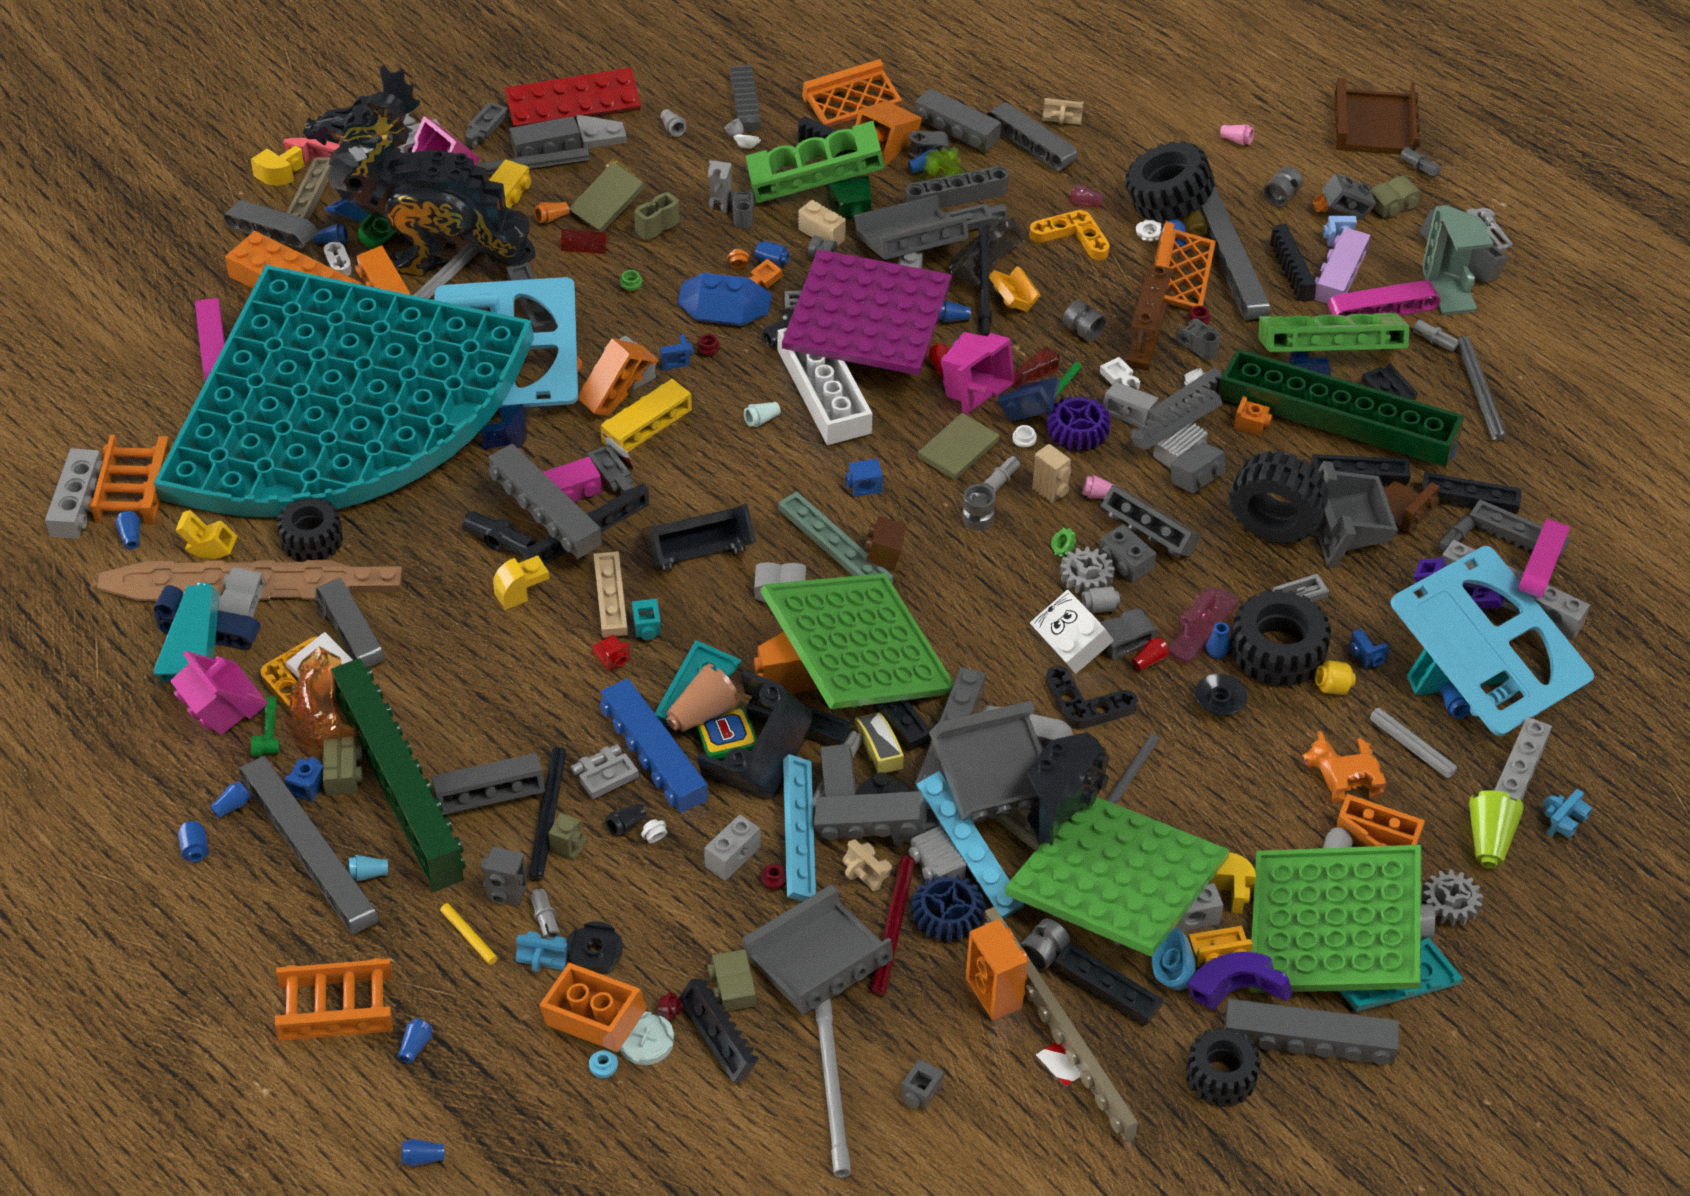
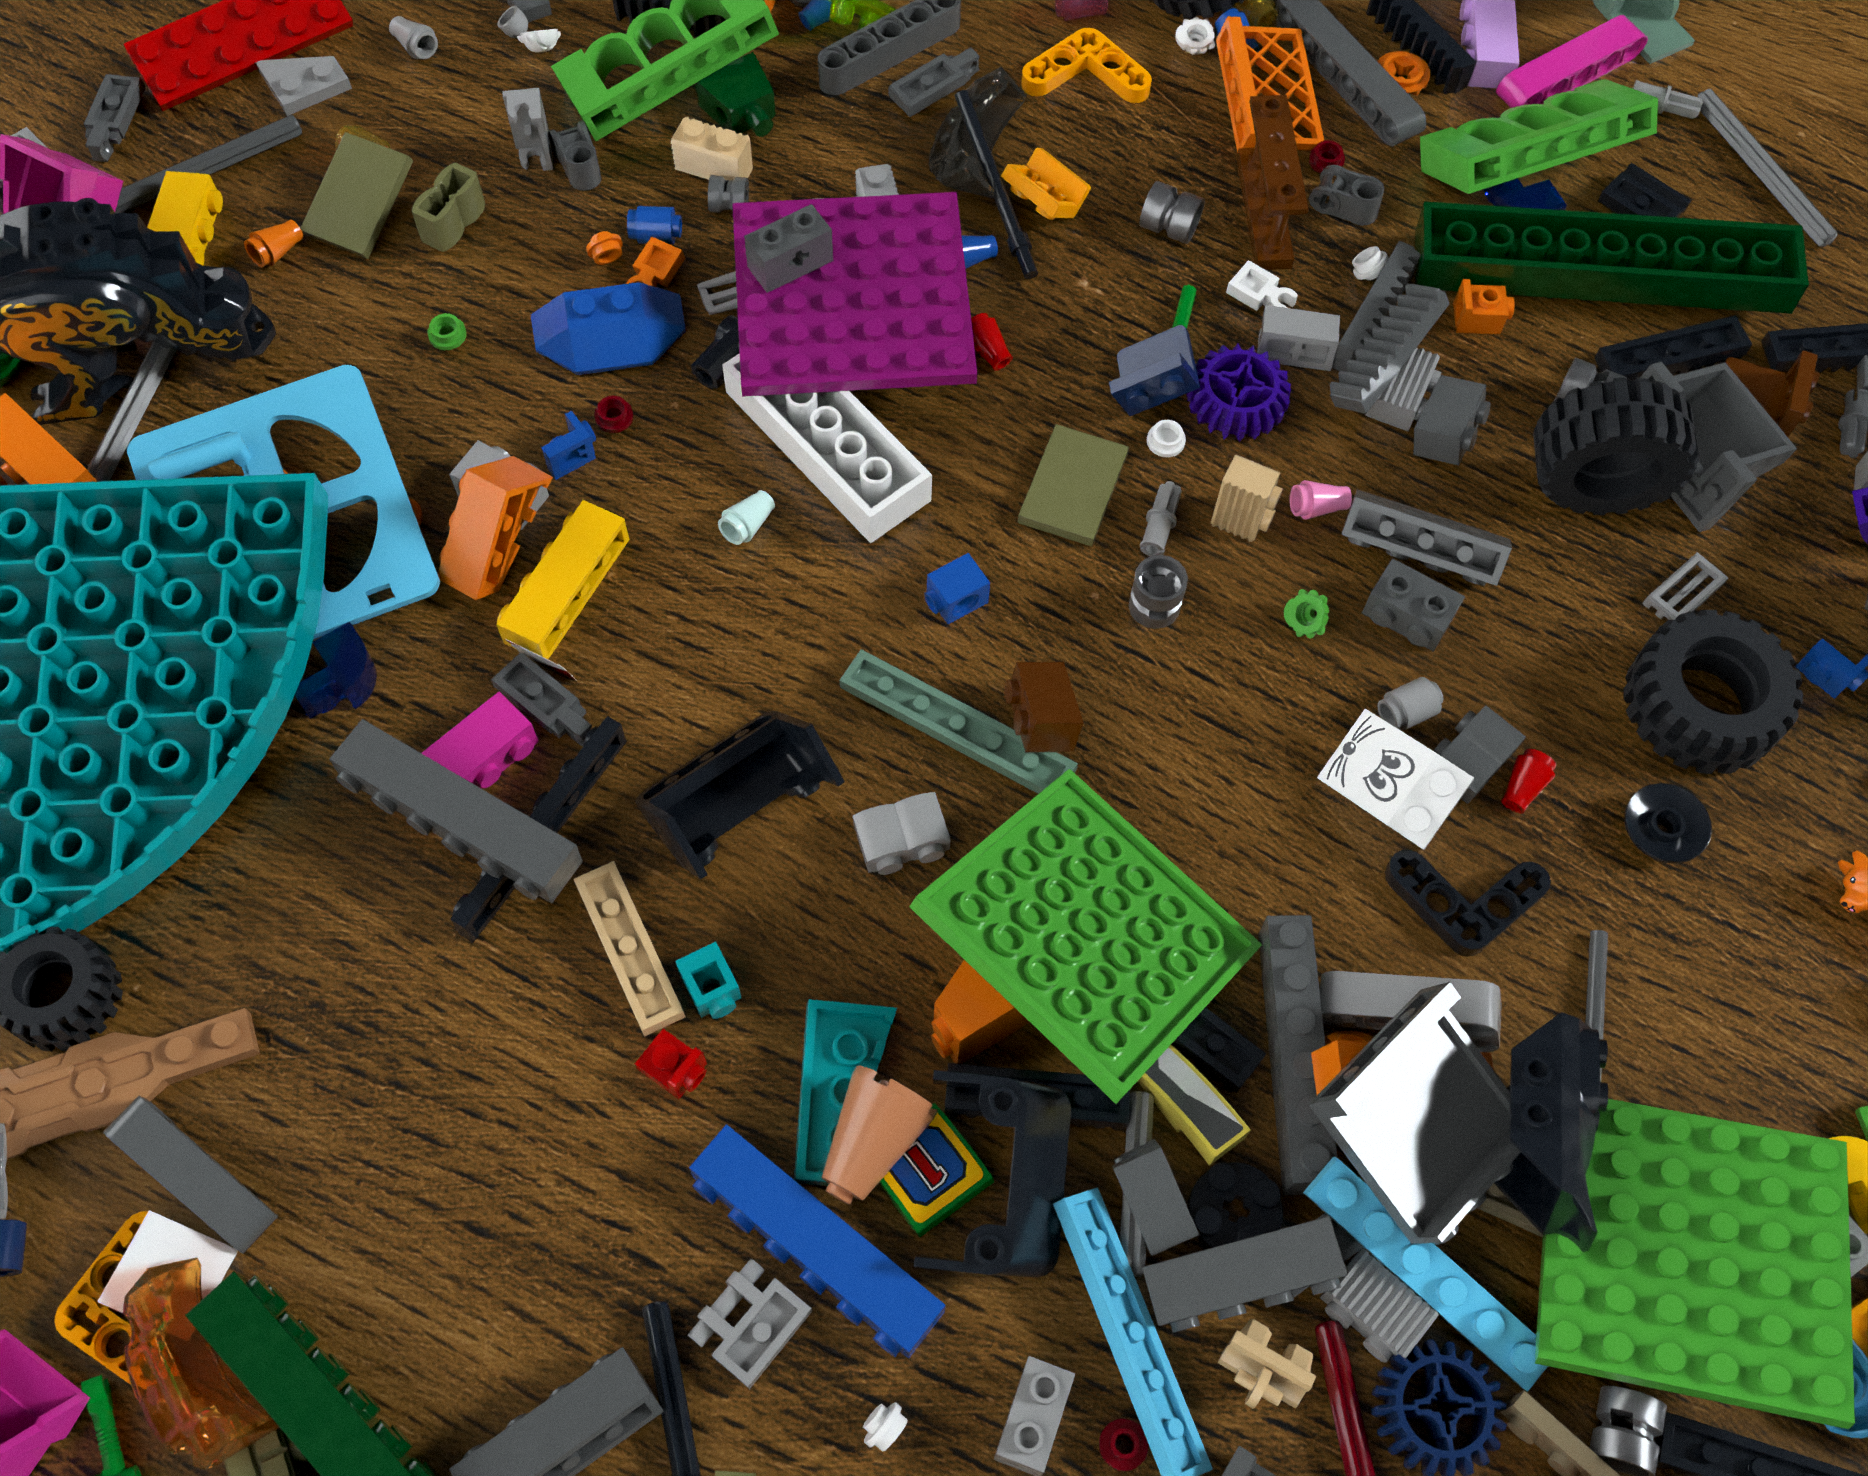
camera: 20 degrees left, 15 degrees up
black piece [462,511,536,557] -> none
yellow brick [493,556,549,610] -> none
dark grey gear [506,262,557,333] -> none
dark grey brick [510,116,581,158] -> none
clear red hinge [561,229,608,254] -> none
black cone [605,804,646,837] -> none
dark grey panel [854,195,969,260] -> none
dark pink piece [941,332,1015,414] -> none
clear red slope [1014,346,1060,388] -> none
light grey gear [1059,547,1114,593] -> none
clear pink bracket [1169,586,1239,664] -> none
blue cone [1205,622,1231,659] -> none
yellow head [1315,660,1356,695] -> none
none -> dark grey brick [744,204,833,293]
none -> orange gear [1377,51,1430,96]

